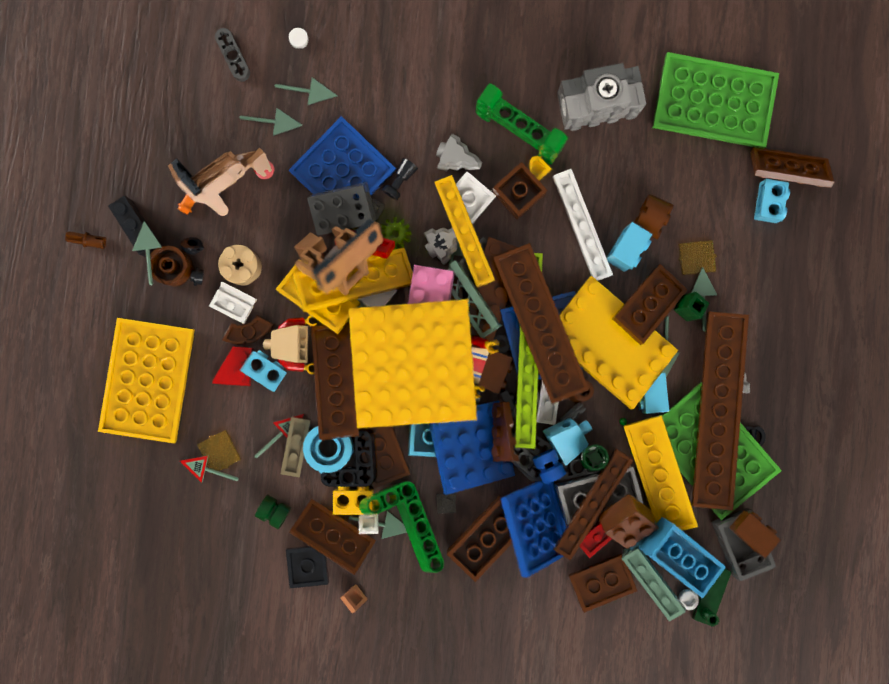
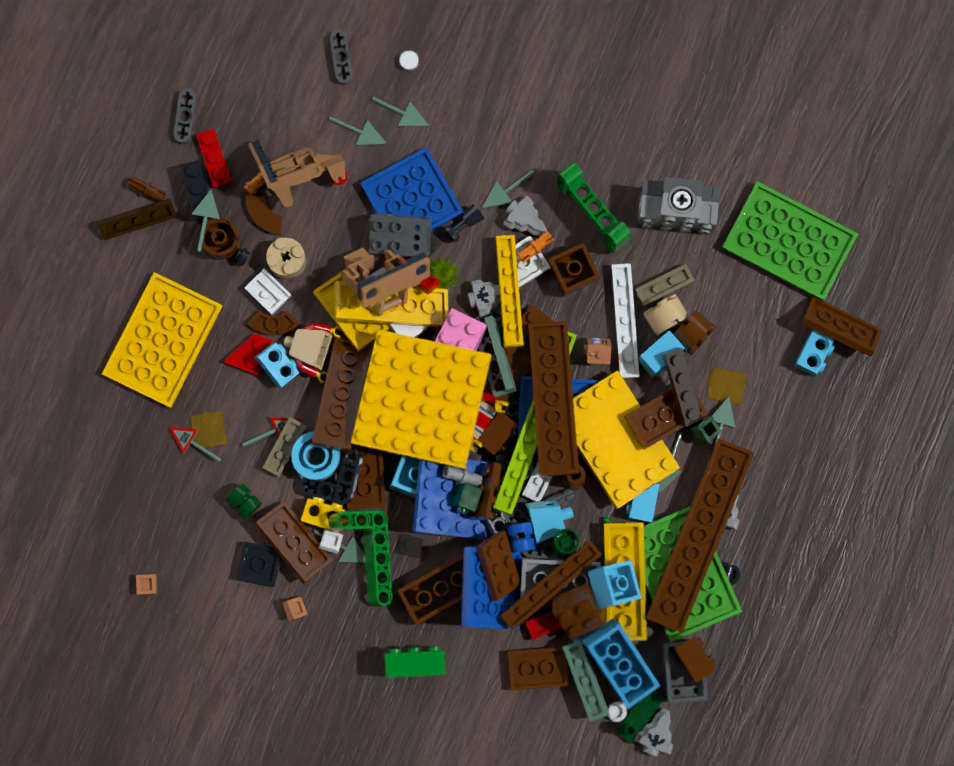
camera: 15 degrees right, 5 degrees down
black animal [181,237,204,255] -> none
yellow tile [529,156,552,180] -> none
none -> dark brown plate [98,198,177,241]
none -> nougat plate [136,574,157,595]
none -> dark grey beam [174,89,197,144]
none -> red plate [196,129,232,189]
none -> reddish brown tile [246,195,283,236]
none -> green brick [385,647,446,678]
none -> light grey pin [442,465,482,487]
none -> dark green brick [450,483,482,514]
none -> reddish brown plate [476,531,521,601]
none -> sand green piece [482,170,534,208]
none -> orange pin [517,230,554,263]
none -> nougat head [583,338,611,364]
none -> medium azure brick [588,560,641,610]
none -> light grey rock [634,708,673,757]
none -> dark tan plate [635,264,695,307]
none -> tan brick [643,294,689,336]
none -> dark brown plate [662,347,703,427]

